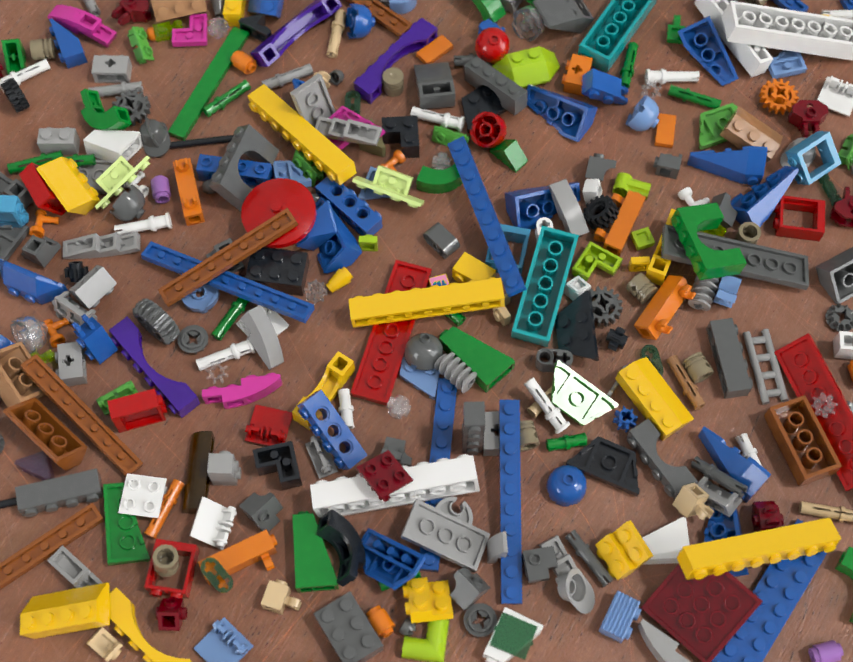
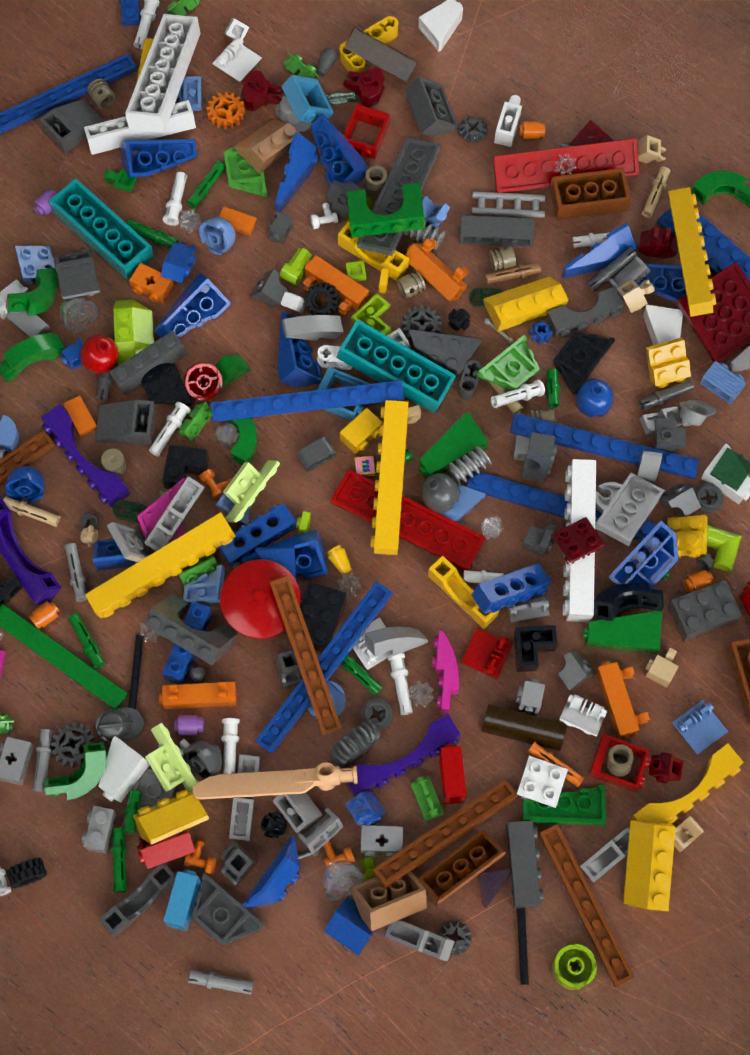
camera: 80 degrees left, 5 degrees up
clear green beam [200,557,234,593] -> none
none -> light nougat piece [193,762,358,799]

